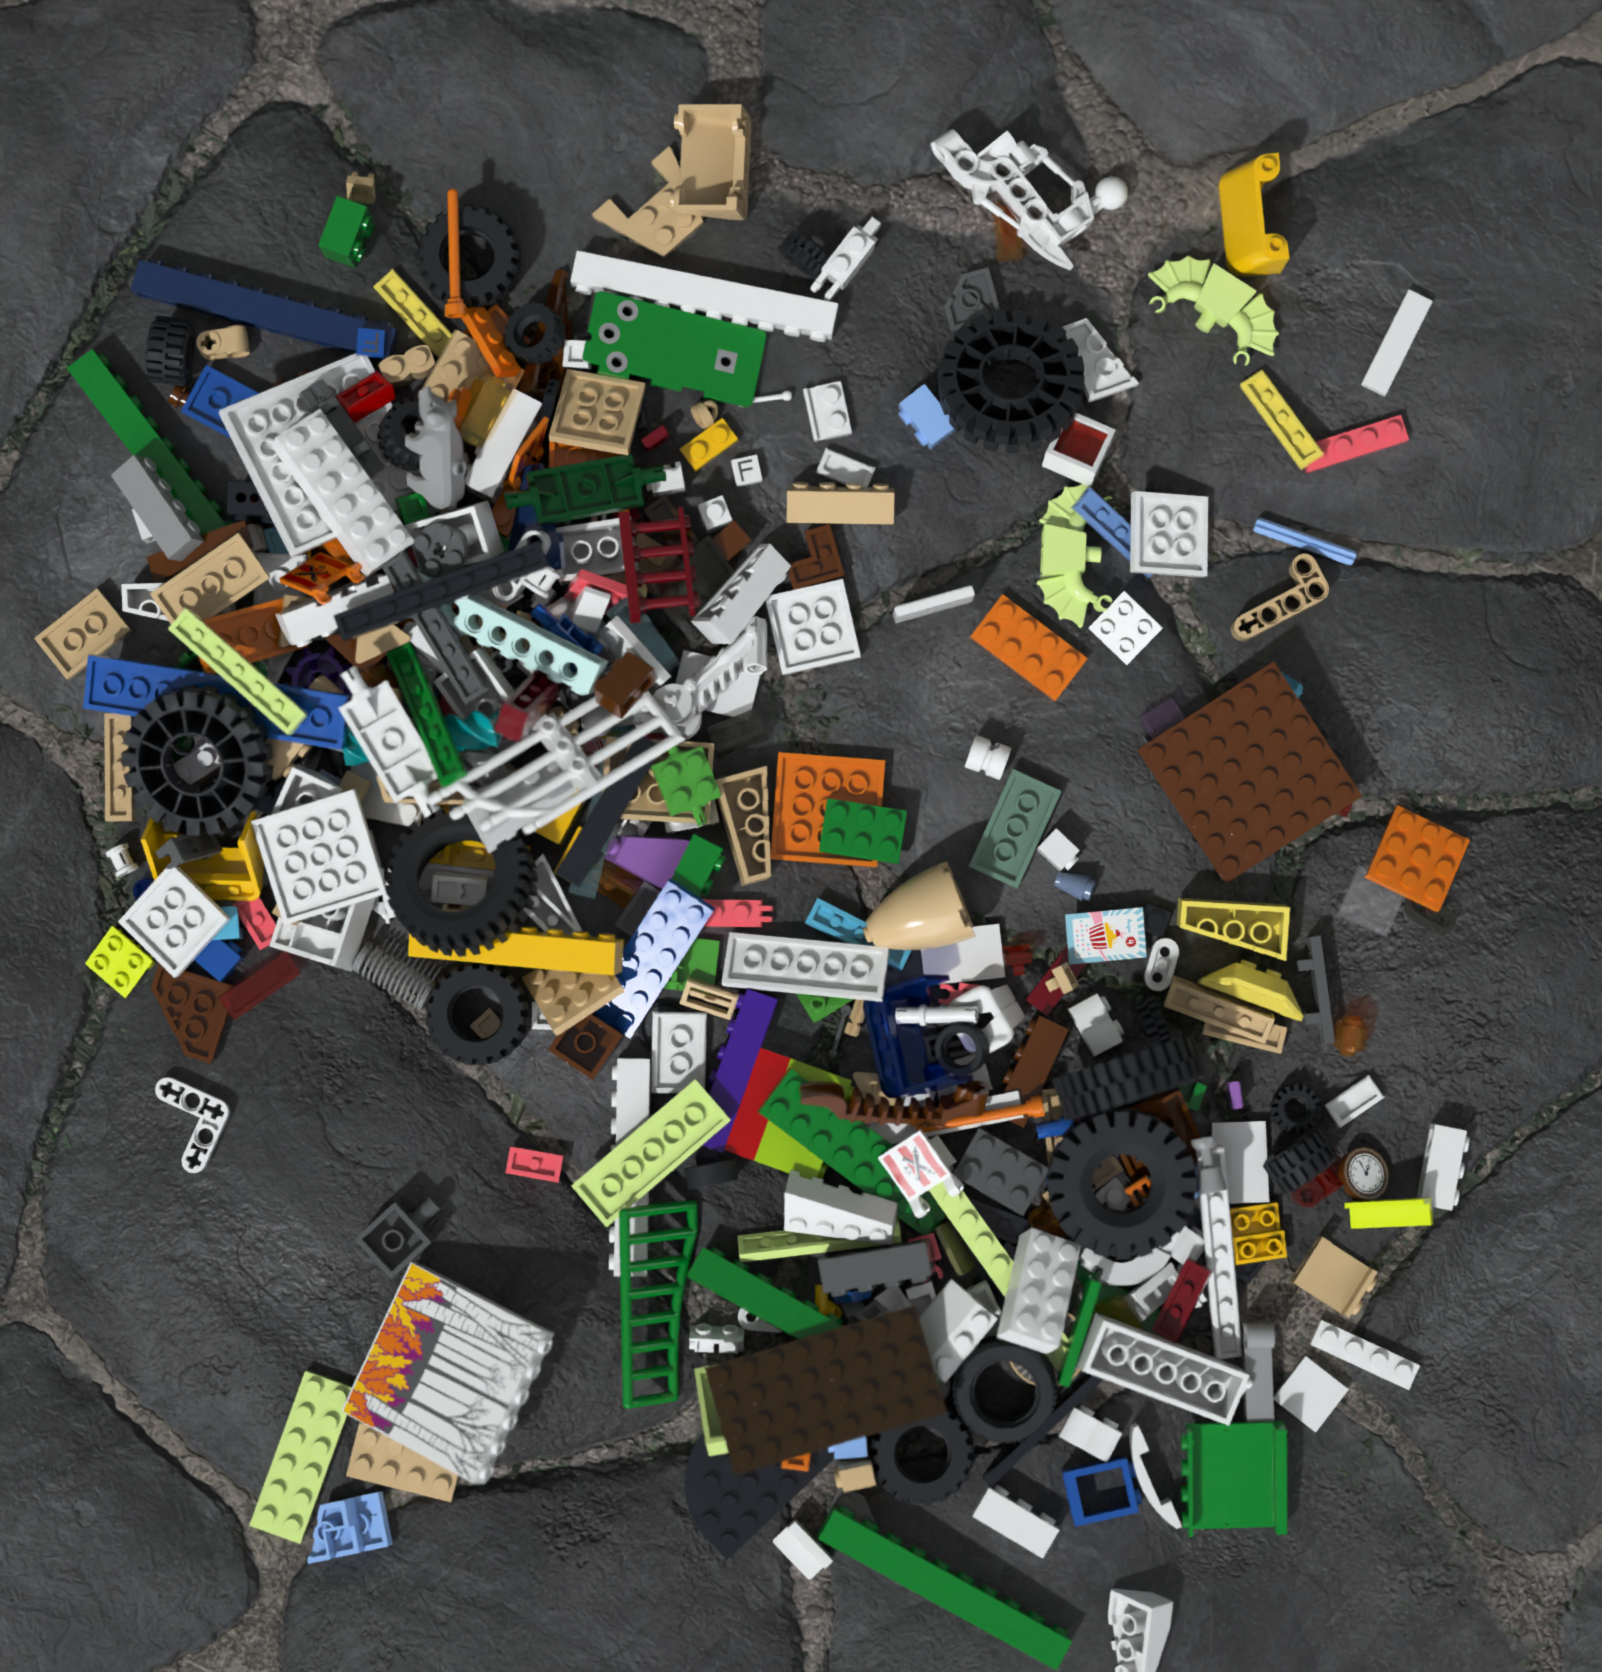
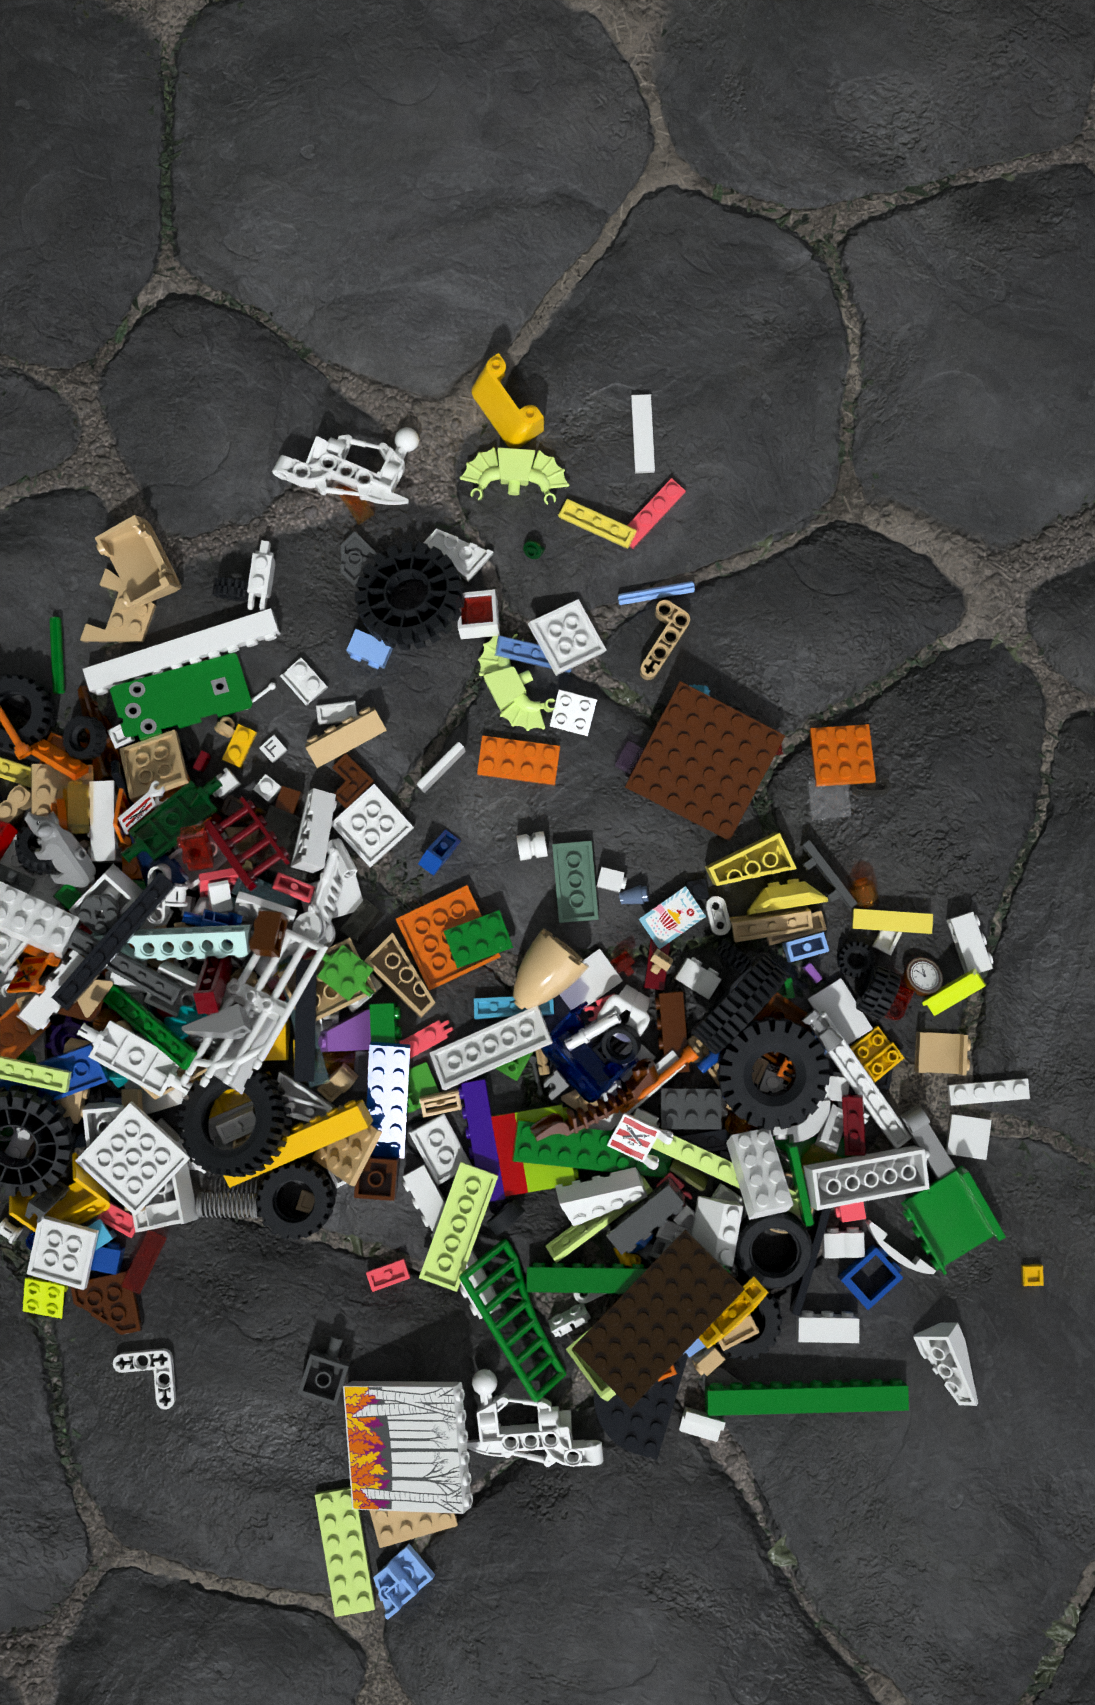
camera: 30 degrees left, 0 degrees up
none -> green axle [49,617,65,694]
none -> white flag [118,780,168,835]
none -> clear red brick [177,824,214,871]
none -> light grey slope [182,1003,252,1039]
none -> coral slope [272,872,315,903]
none -> tan plate [317,1063,358,1103]
none -> blue slope [418,829,461,876]
none -> white piece [467,1369,604,1467]
none -> dark green plate [523,539,546,559]
none -> light grey hinge [544,1068,569,1100]
none -> yellow slope [699,1277,768,1348]
none -> tan tile [718,1314,759,1351]
none -> light blue brick [782,932,829,962]
none -> coral brick [834,1202,866,1223]
none -> light yellow tile [852,909,933,934]
none -> yellow tile [1021,1264,1044,1286]

